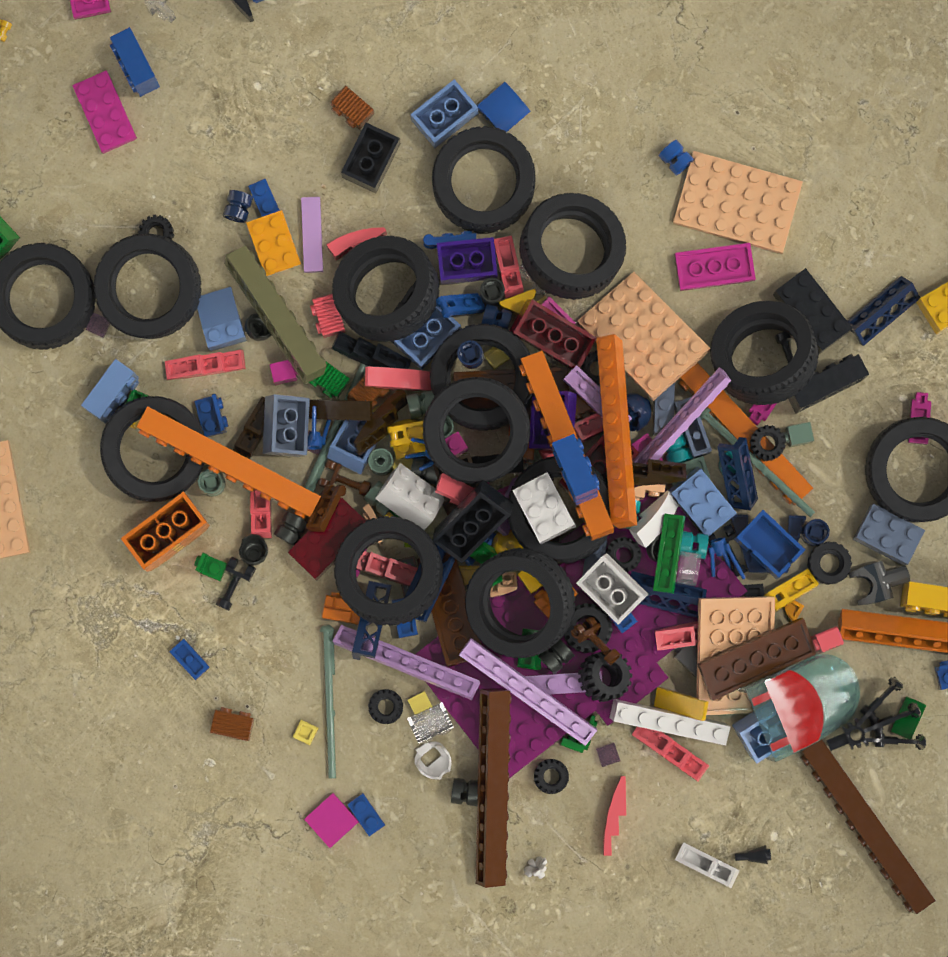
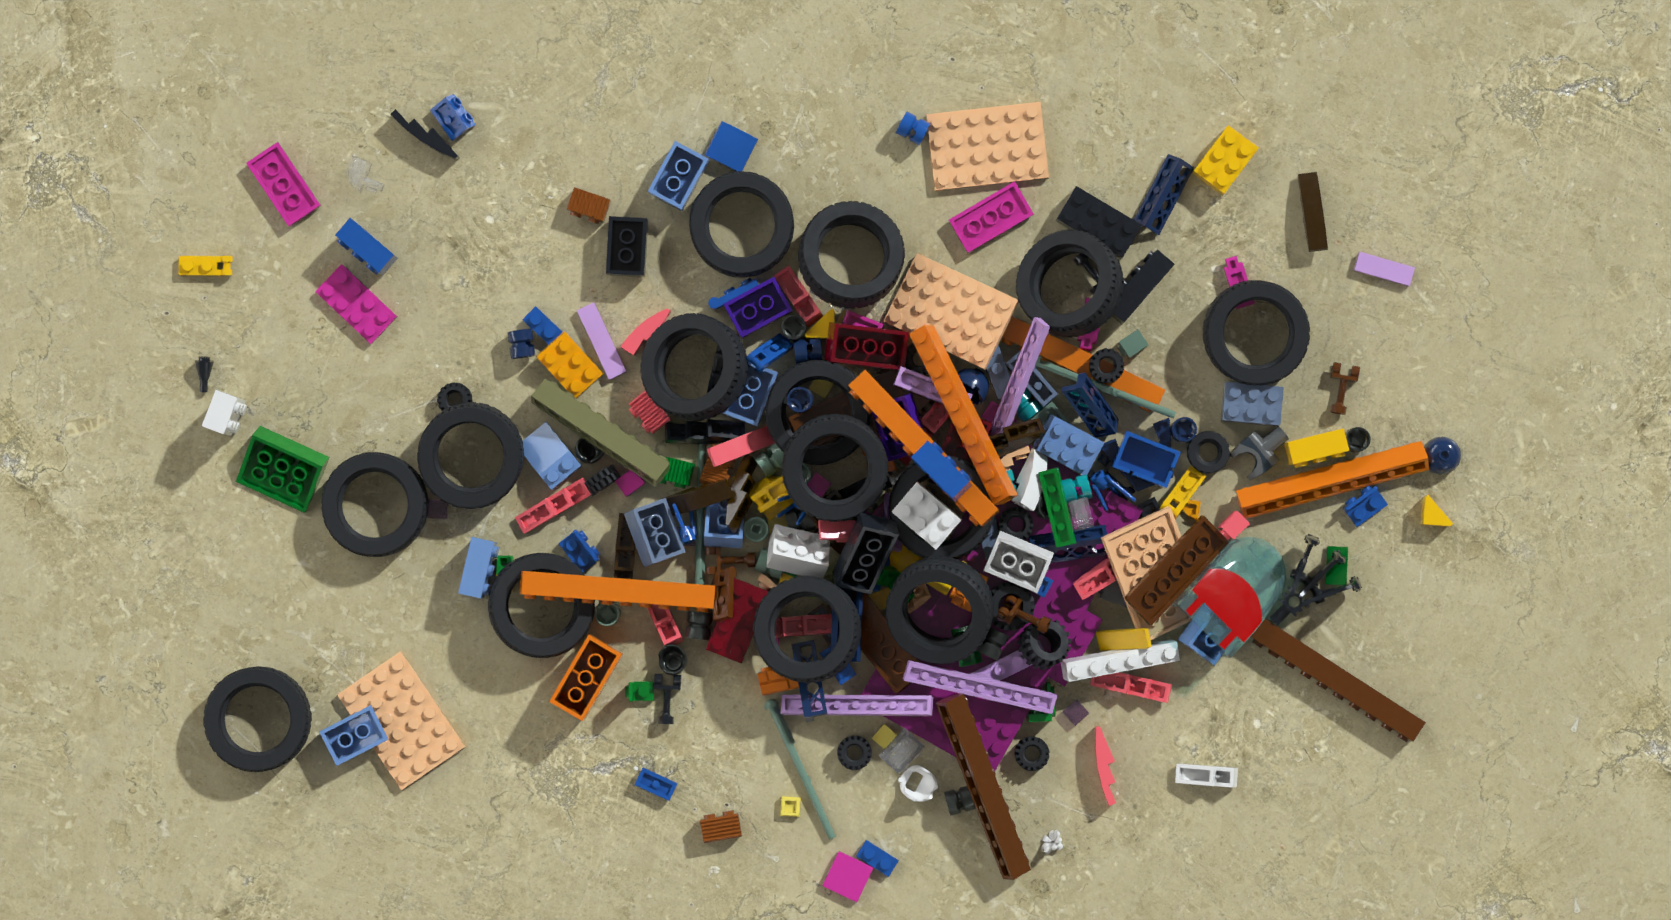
camera: 20 degrees left, 5 degrees up
black cone [735,845,772,865] -> none
none -> black tyre [584,464,621,496]

